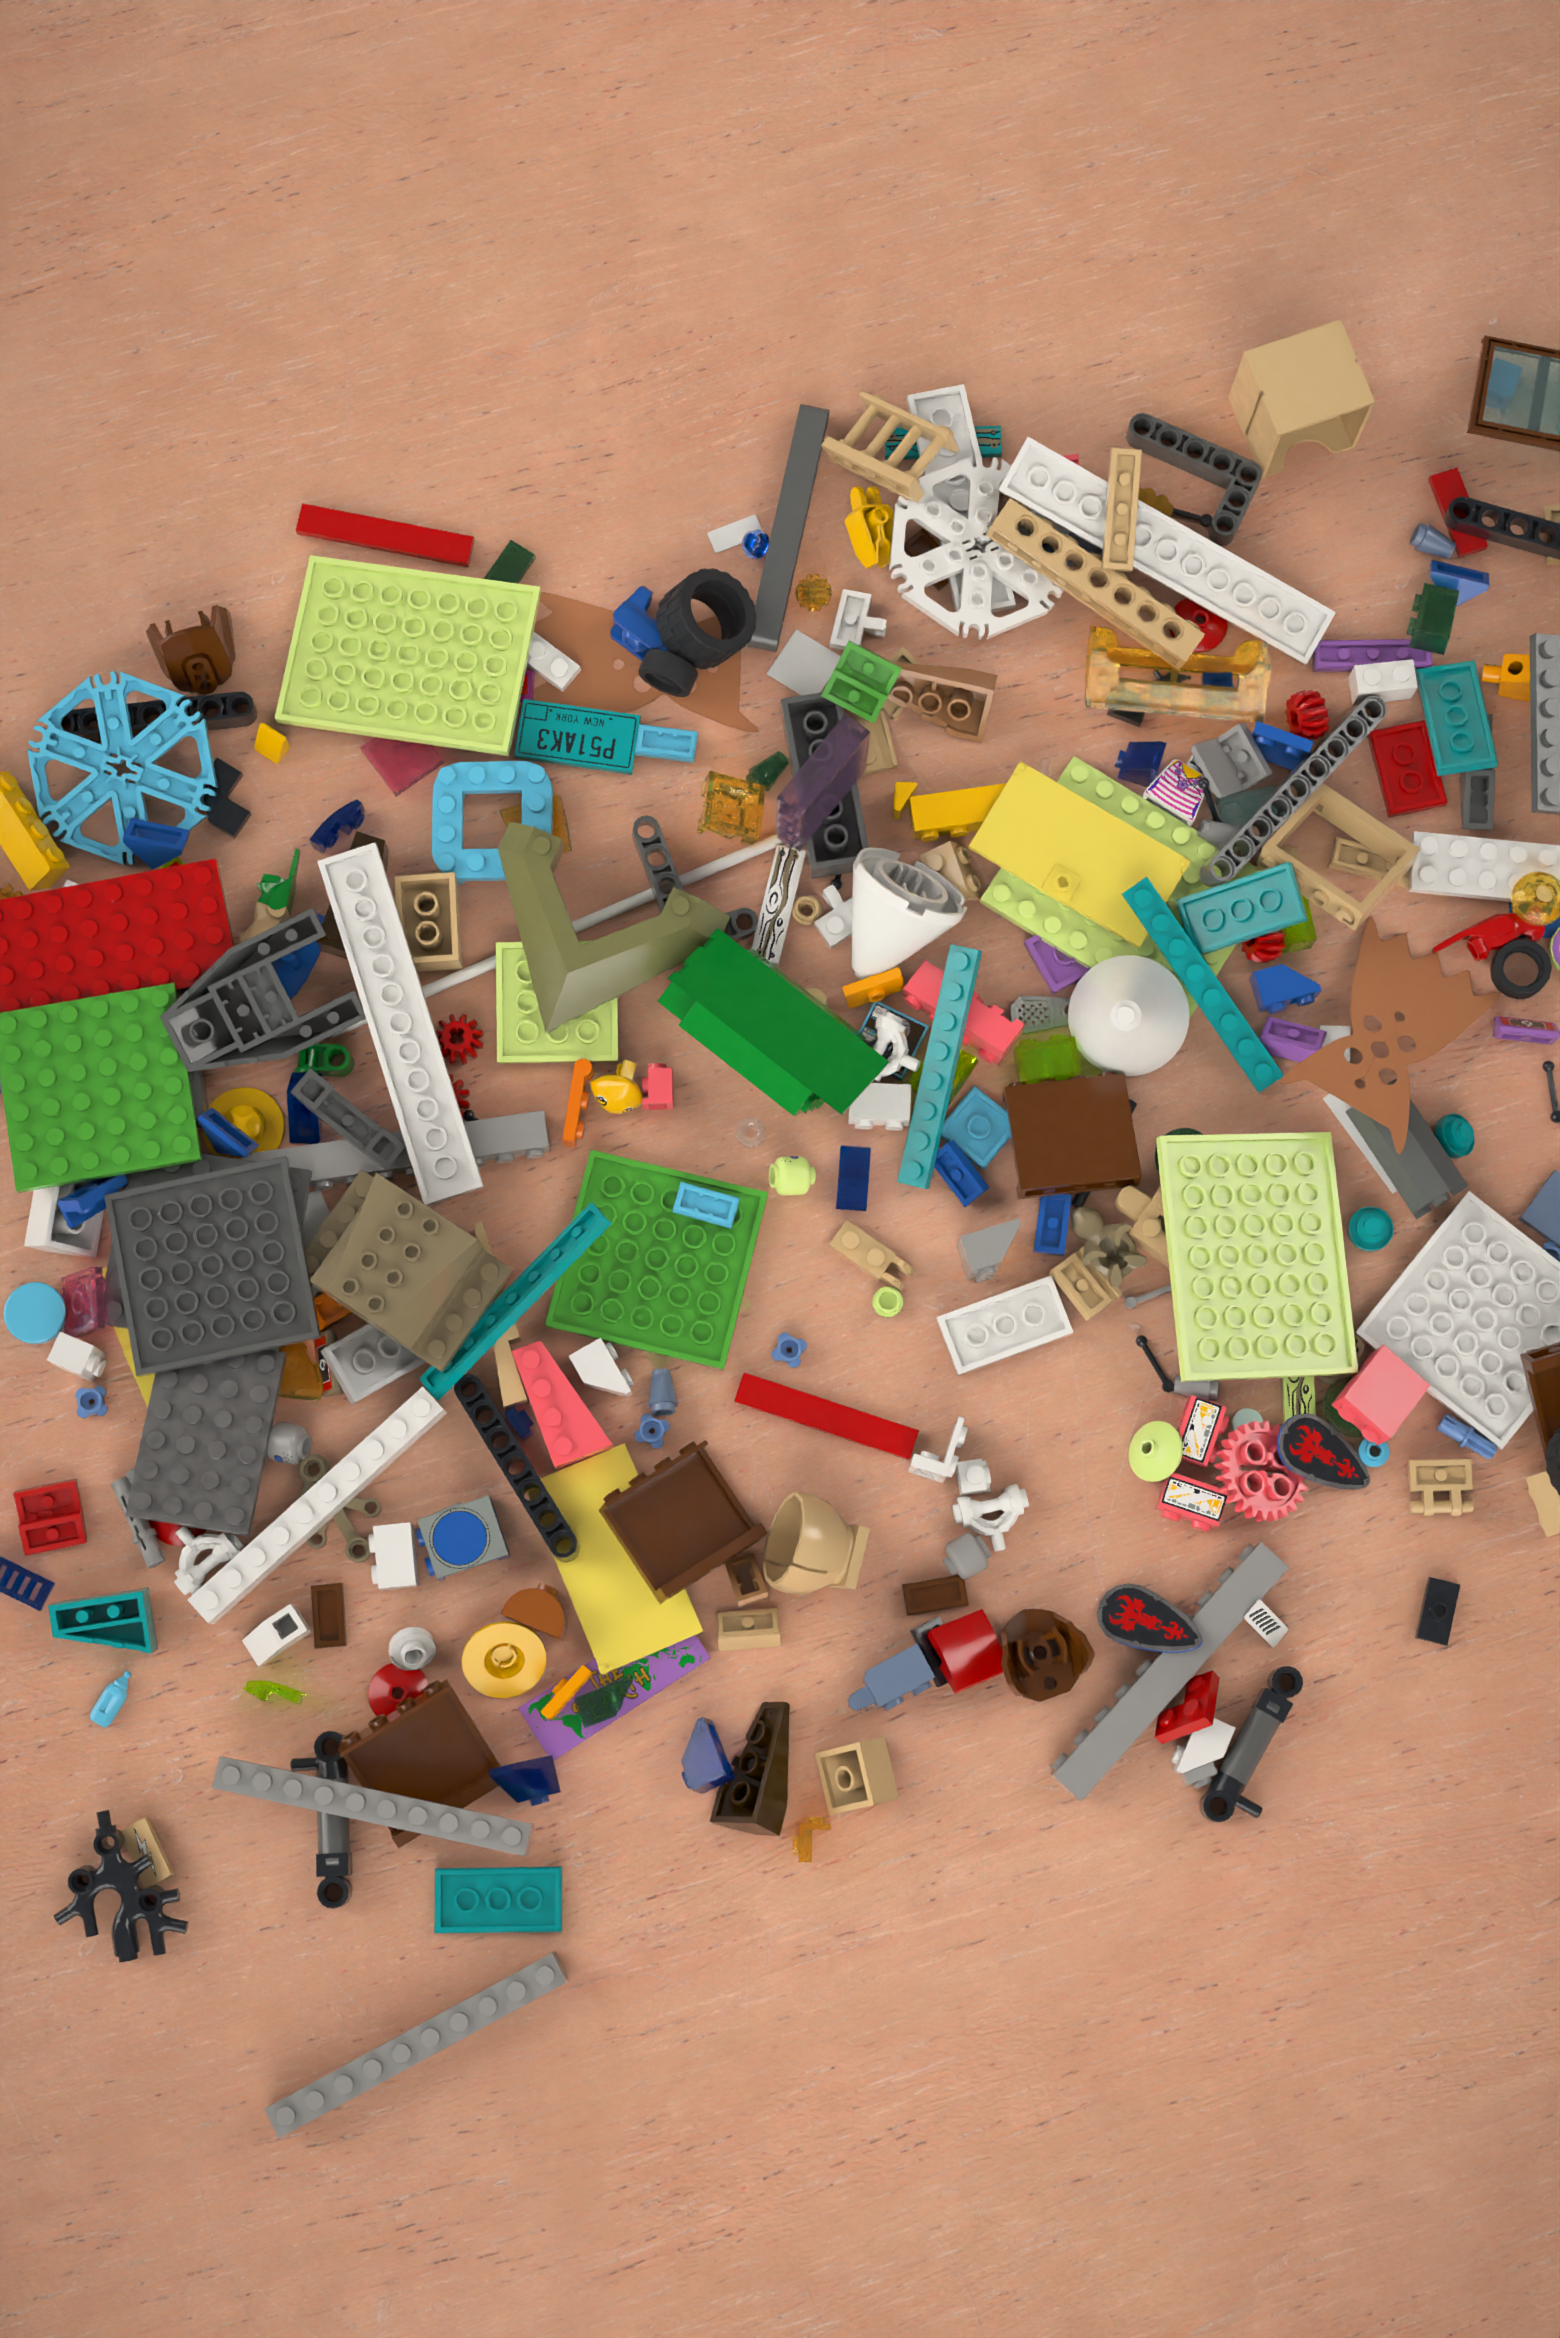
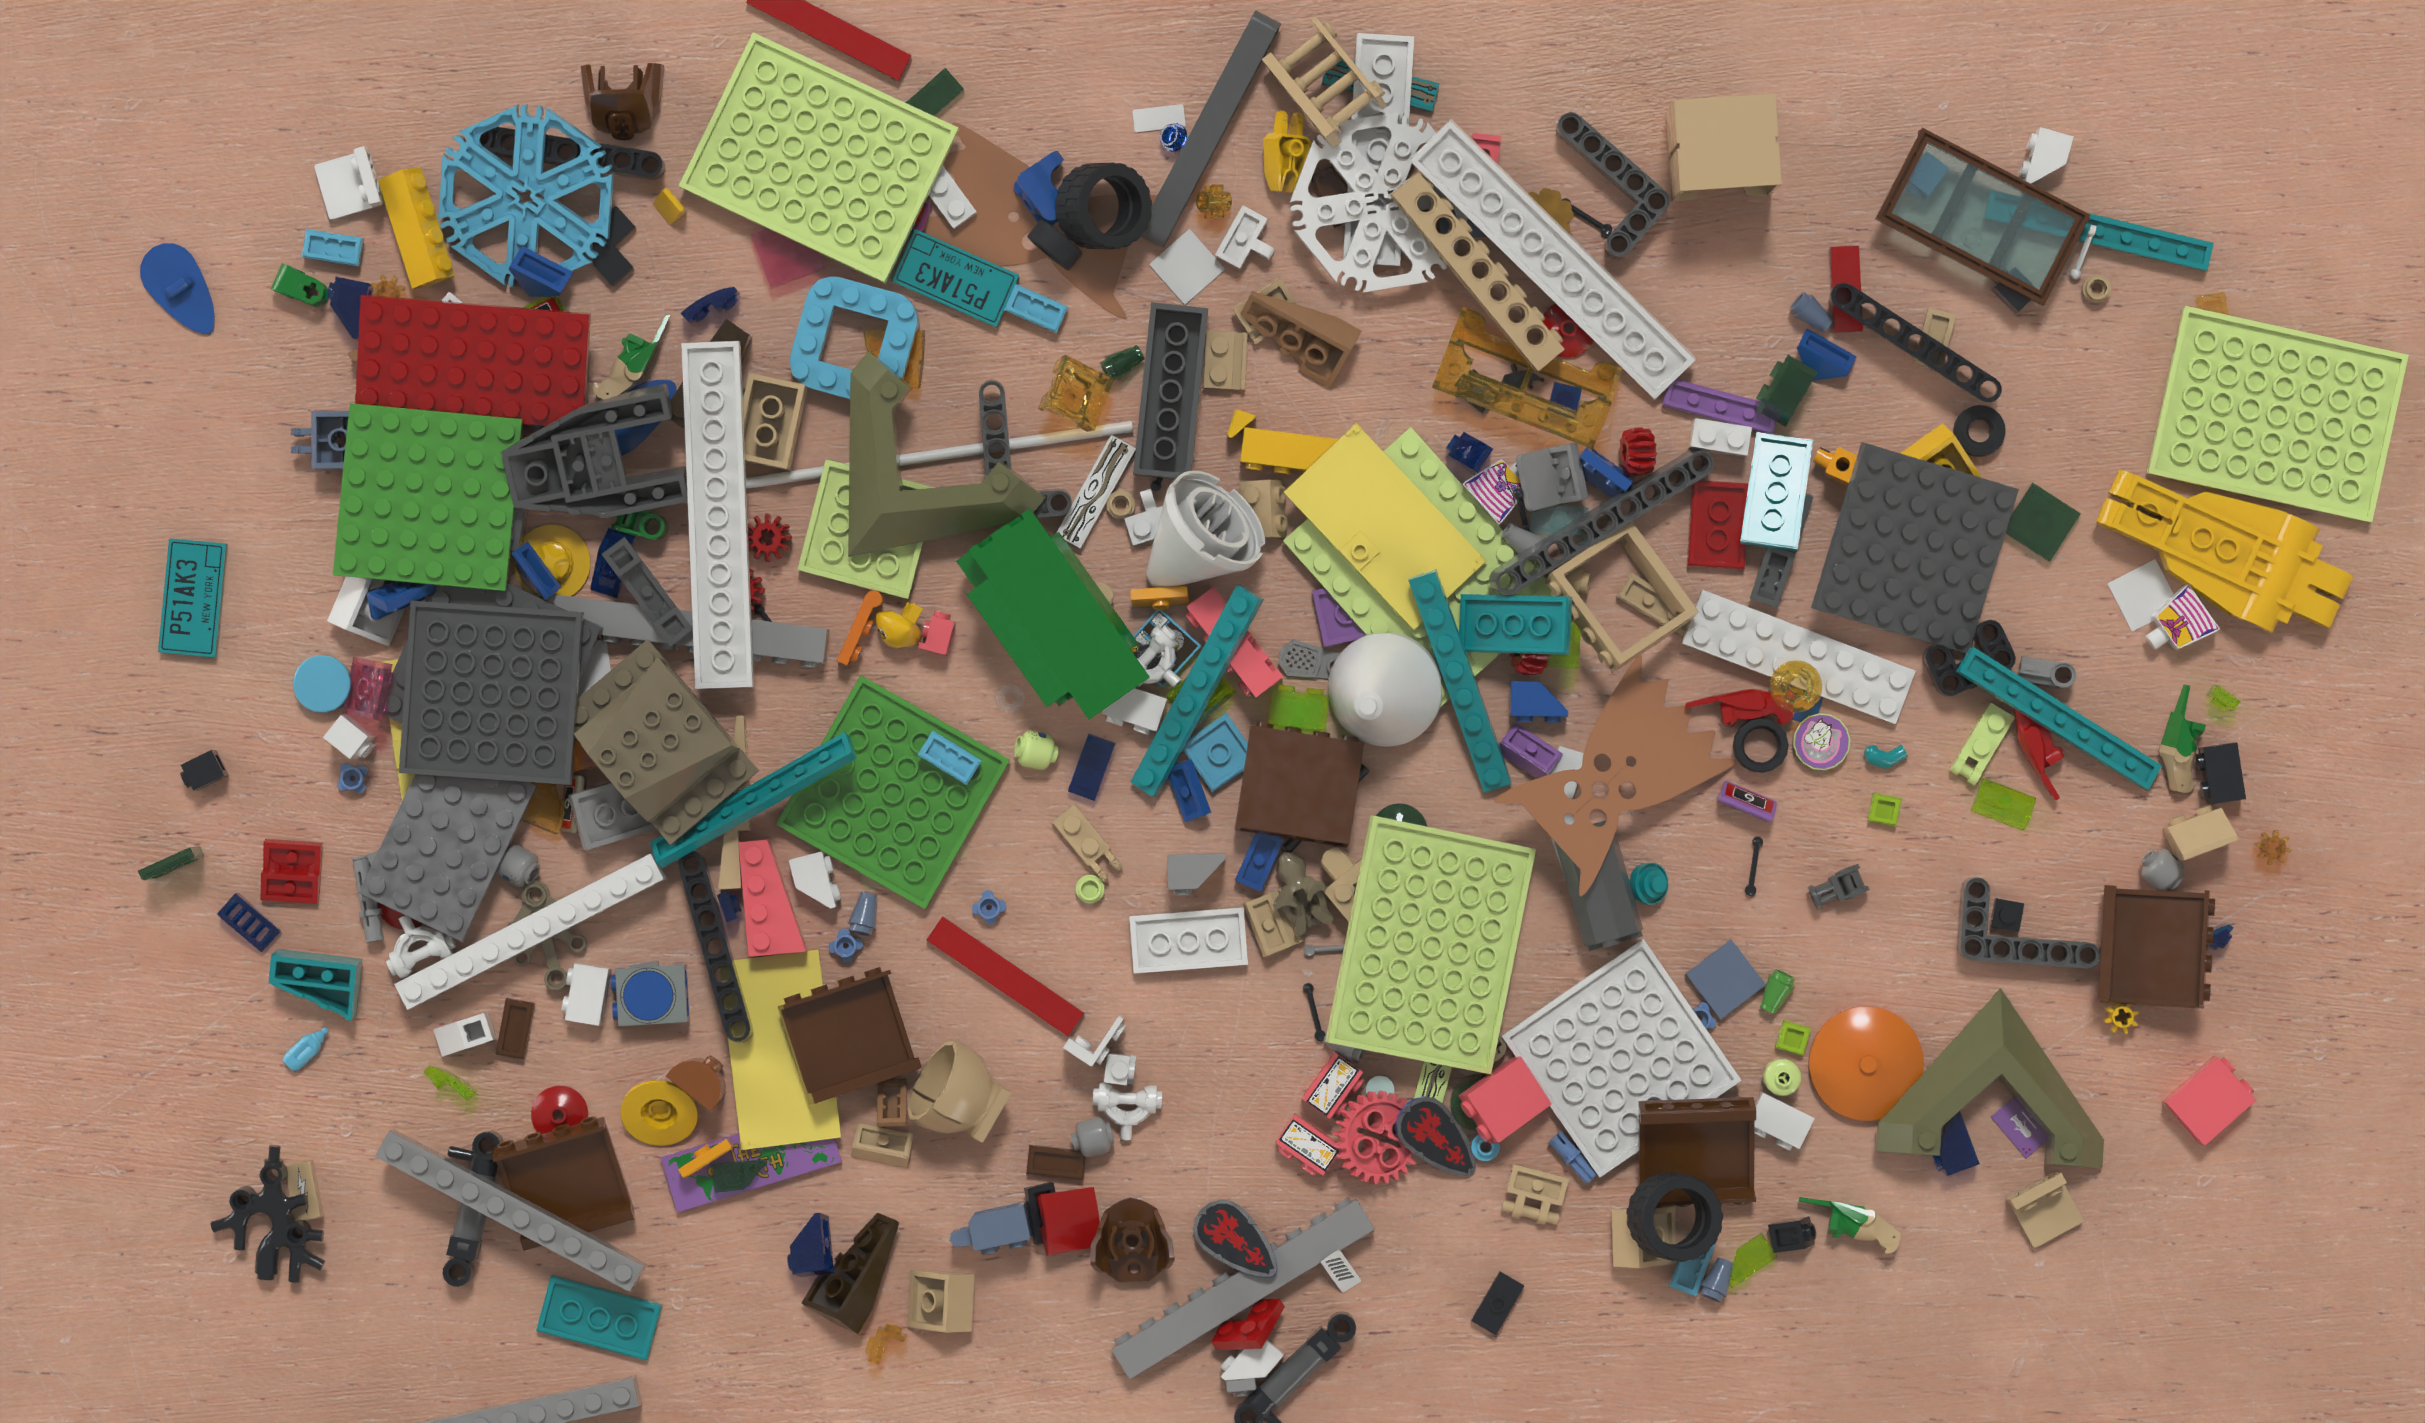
camera: 25 degrees right, 10 degrees up
white plate [388,1627,436,1670] -> none
clear blue slope [488,1755,561,1806] -> none
clear purple window [776,714,870,852] -> none
bright green slope [821,640,903,723] -> none
tan plate [1102,448,1142,572] -> none
yellowish green dish [1129,1421,1183,1482] -> none
teal plate [1347,1206,1394,1252] -> none

